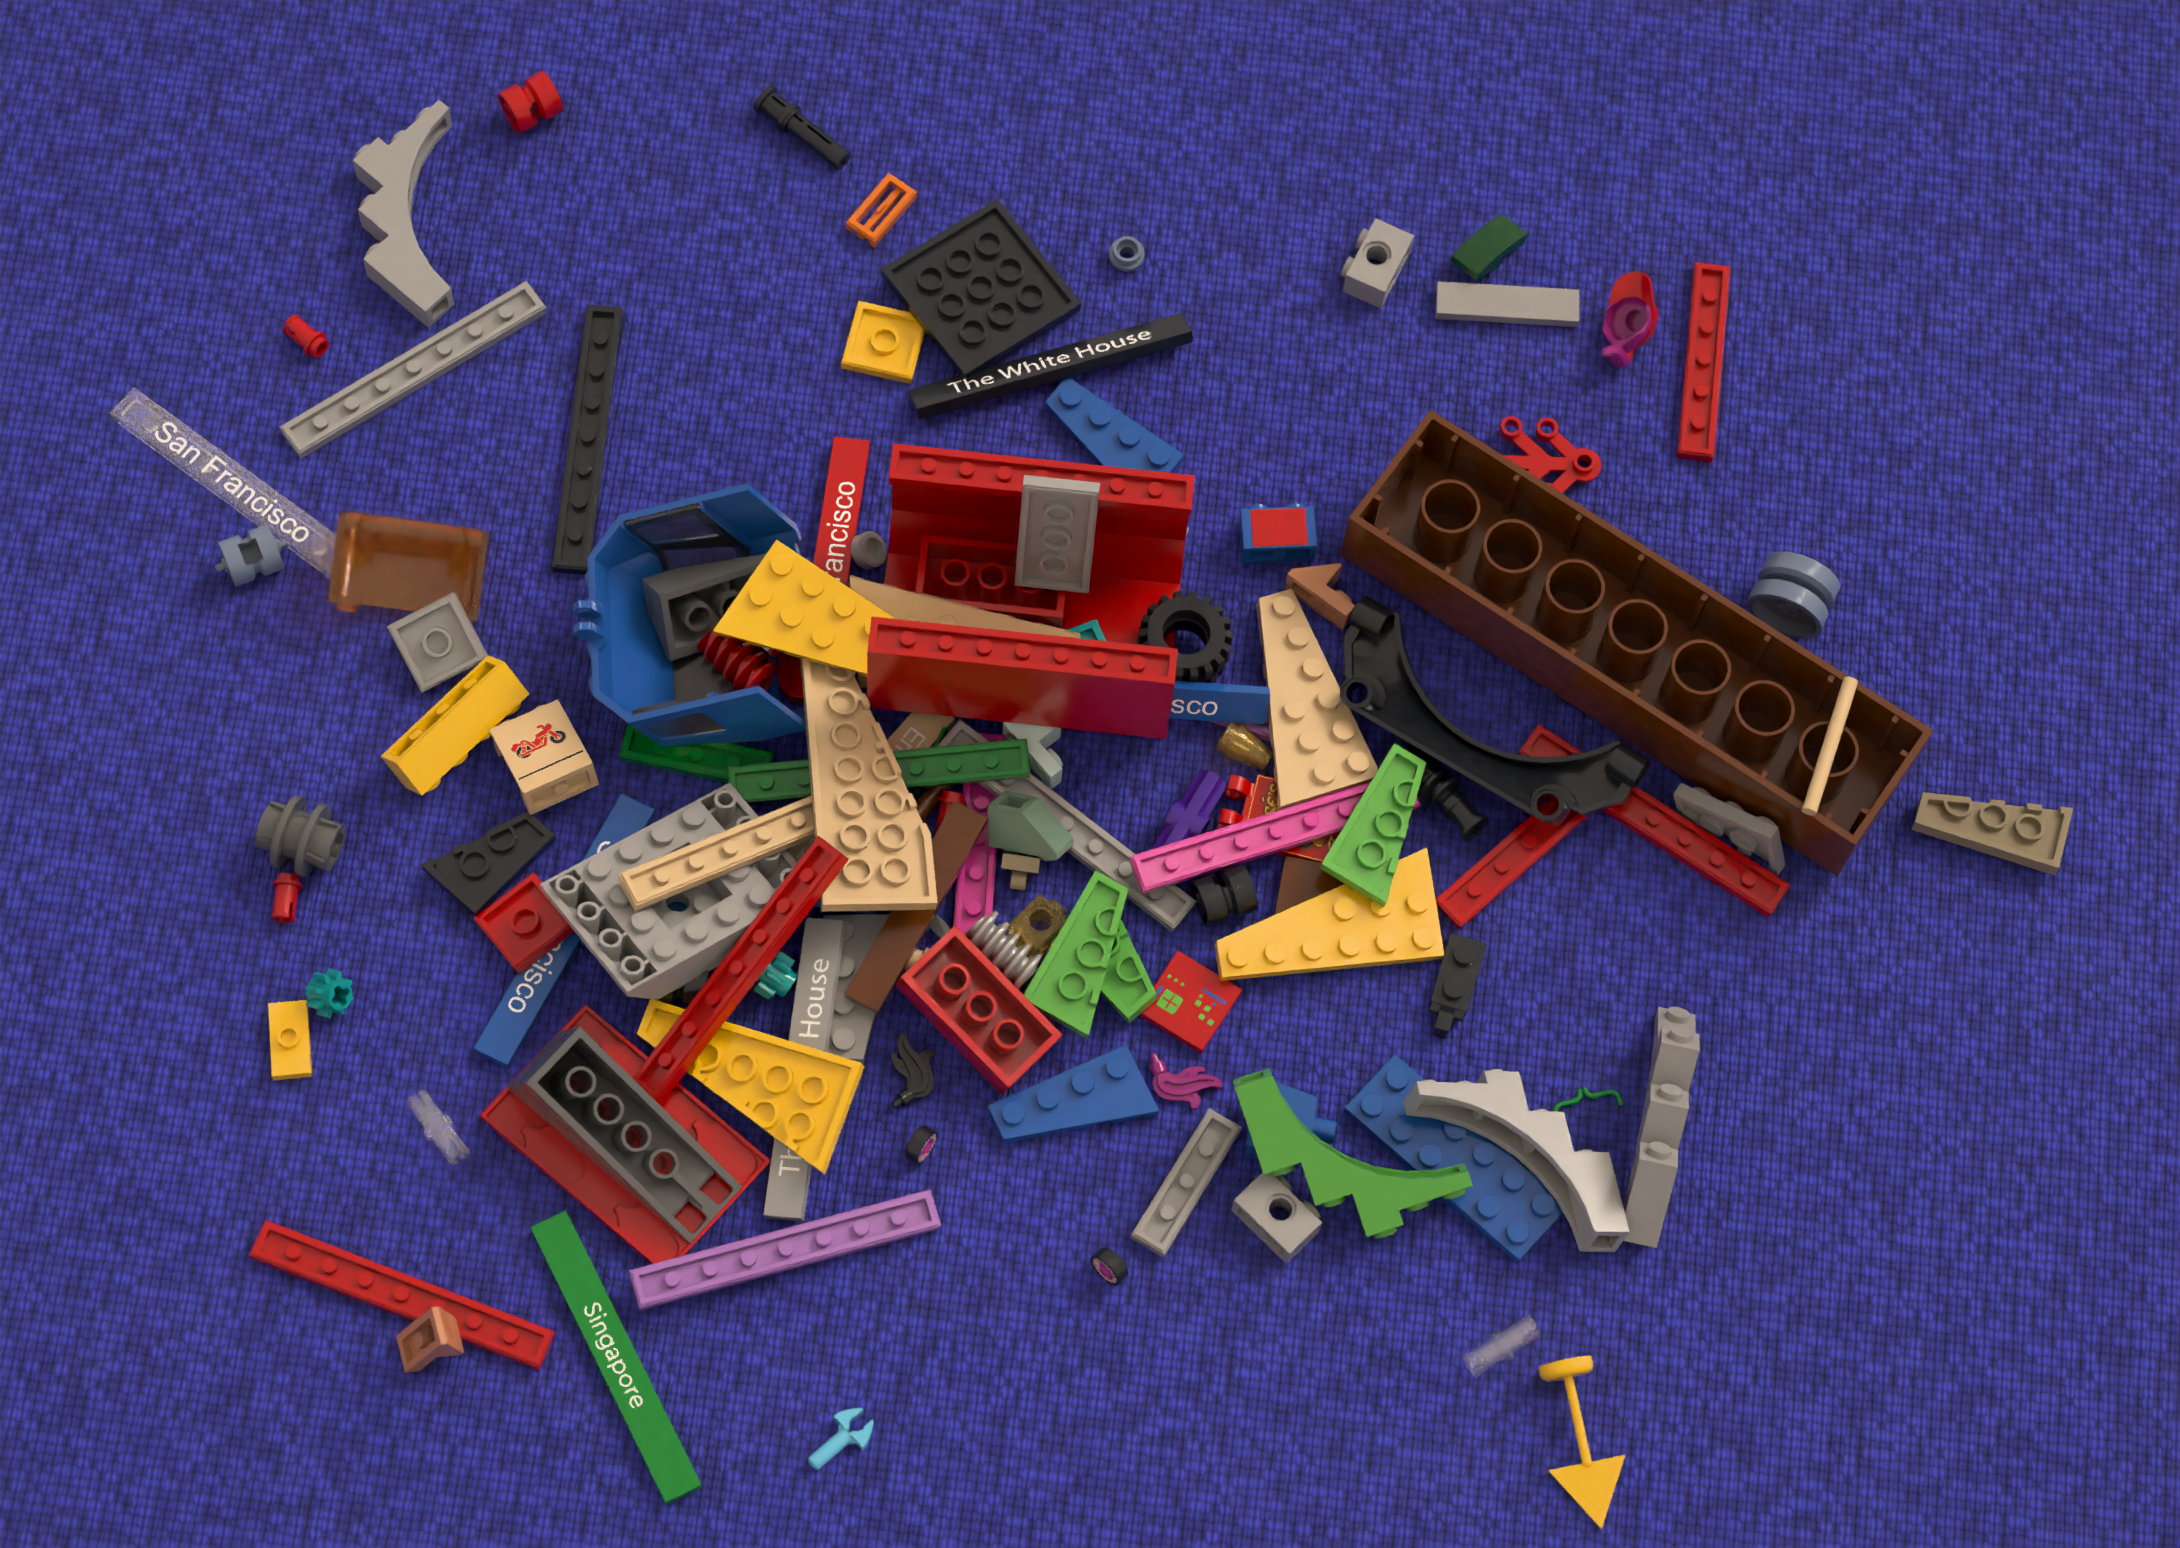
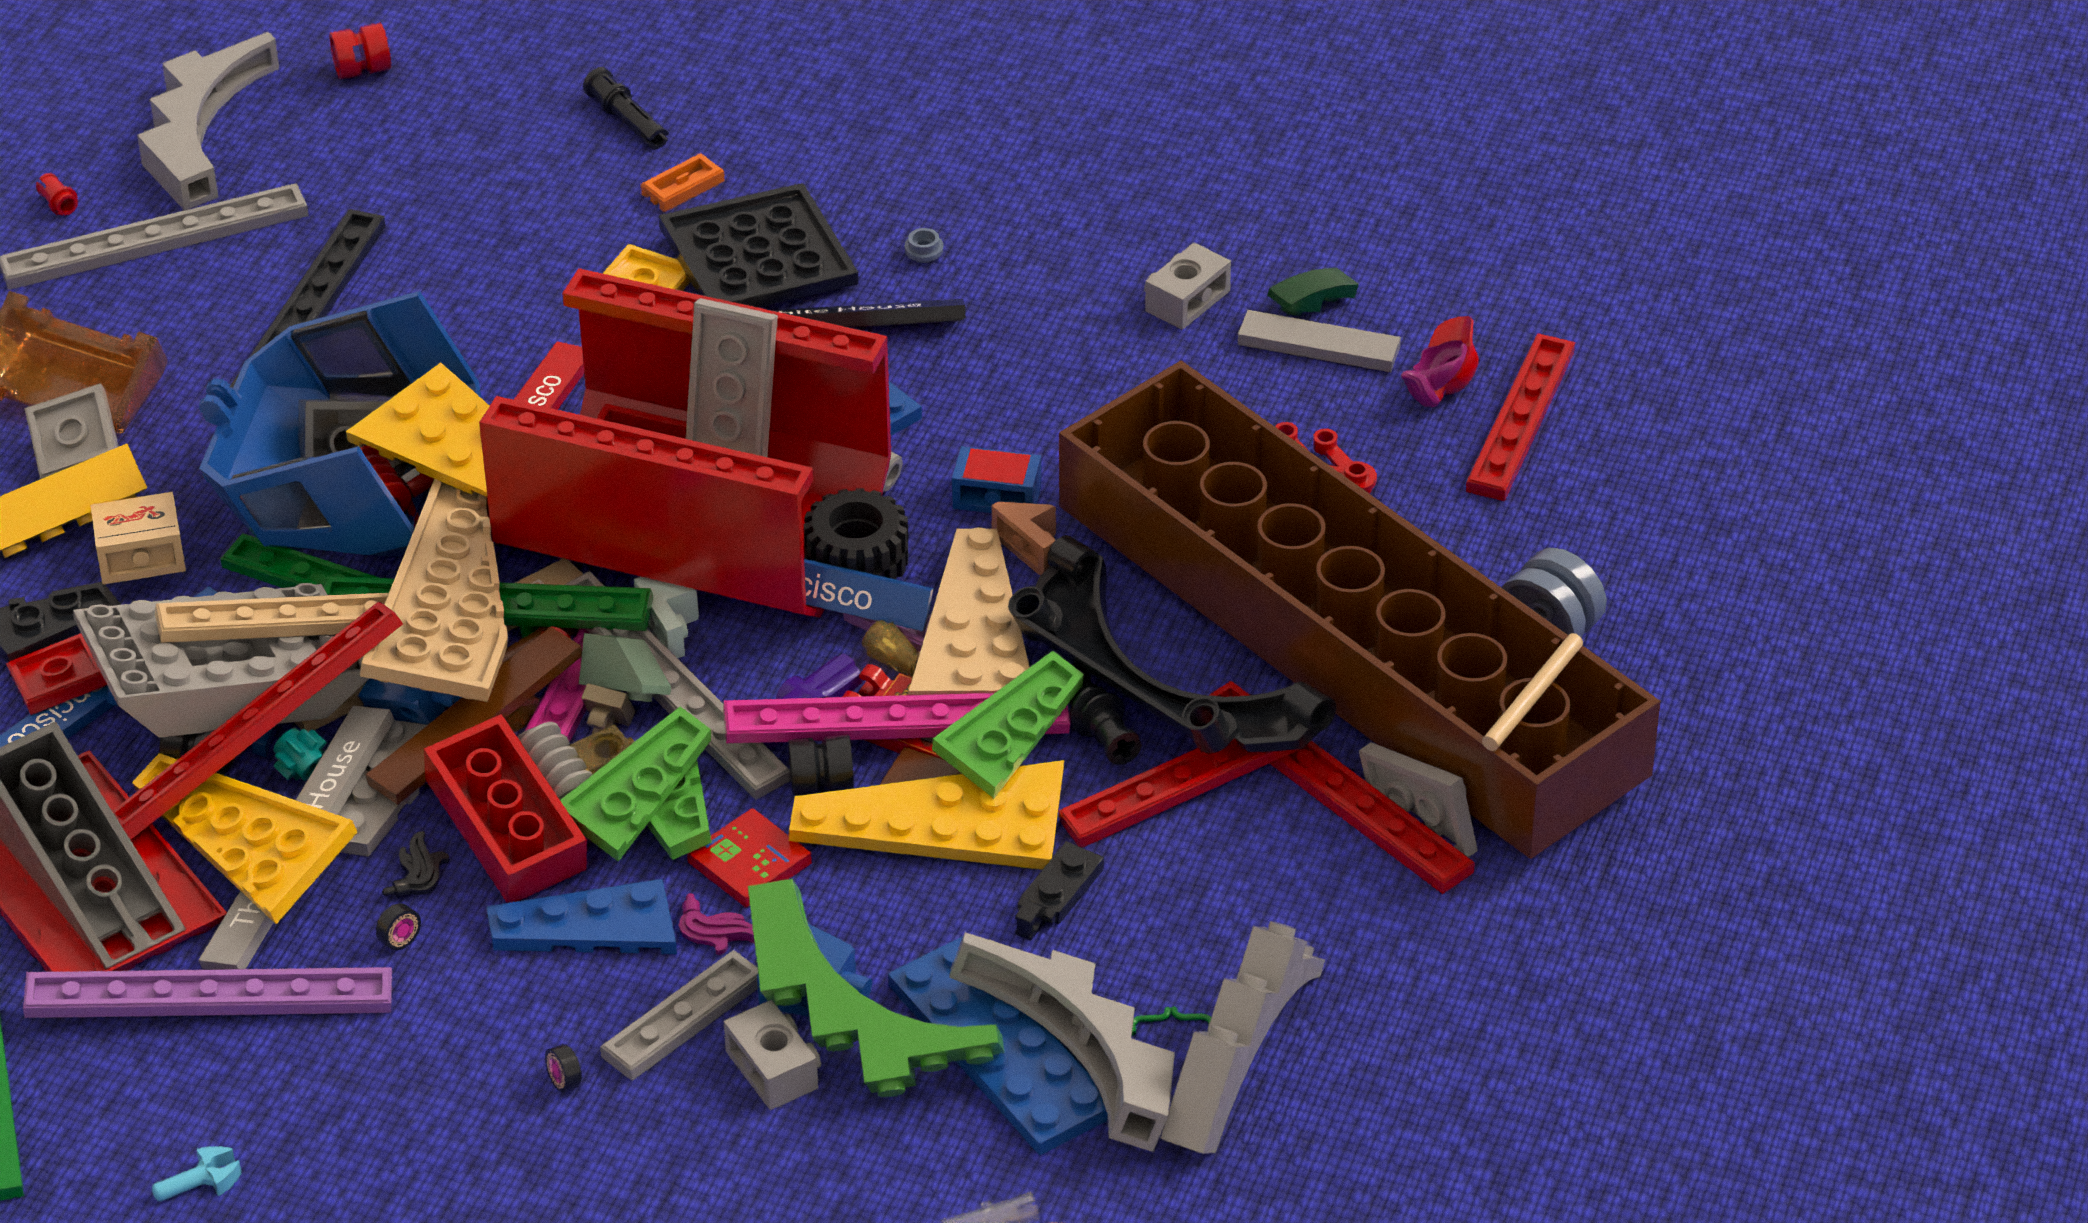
camera: 20 degrees right, 25 degrees down
dark tan wing [1911,792,2073,876] -> none

